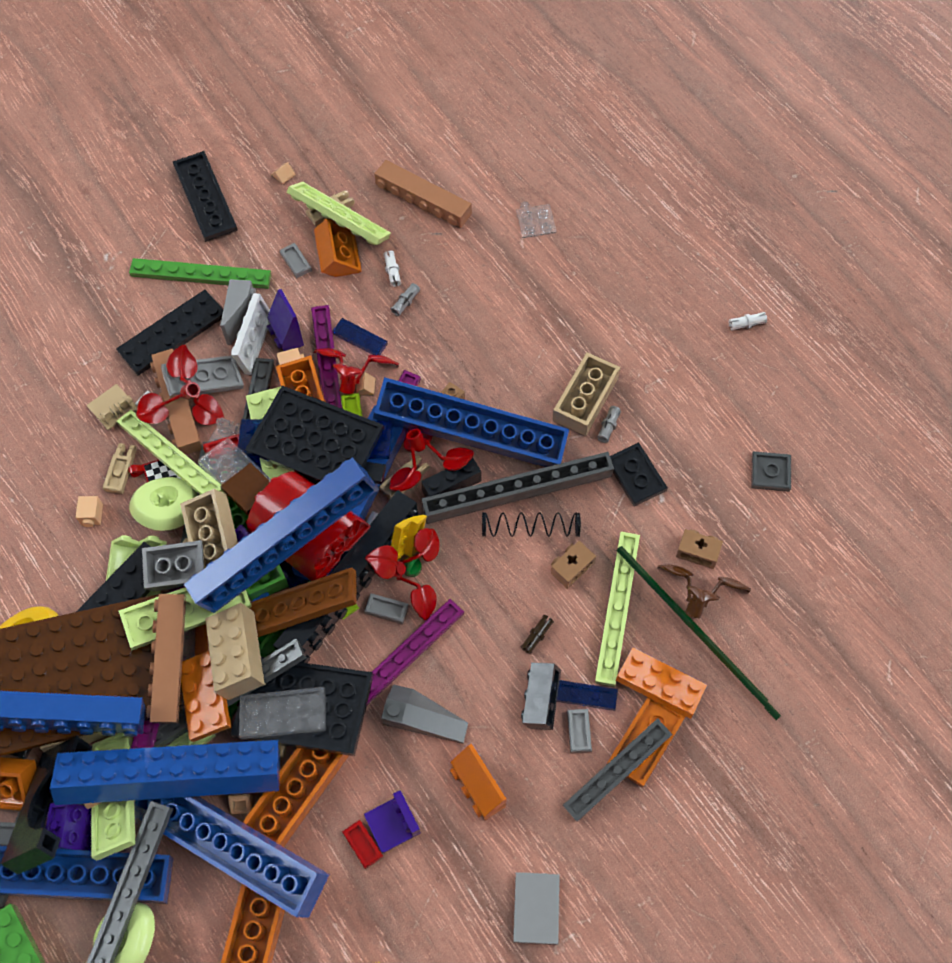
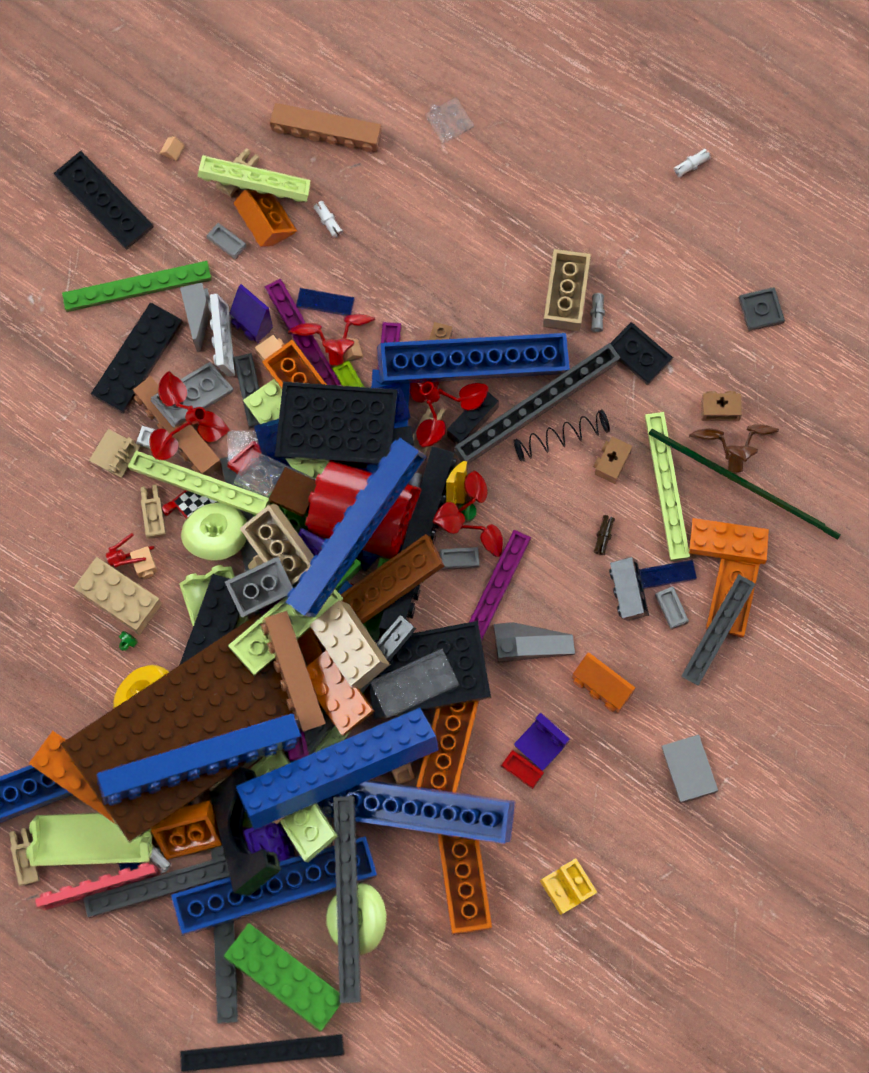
camera: 20 degrees left, 10 degrees up
light grey pin [390,283,420,316] -> none
none -> tan brick [74,557,162,635]
none -> red plant [106,533,154,568]
none -> green tile [119,631,138,651]

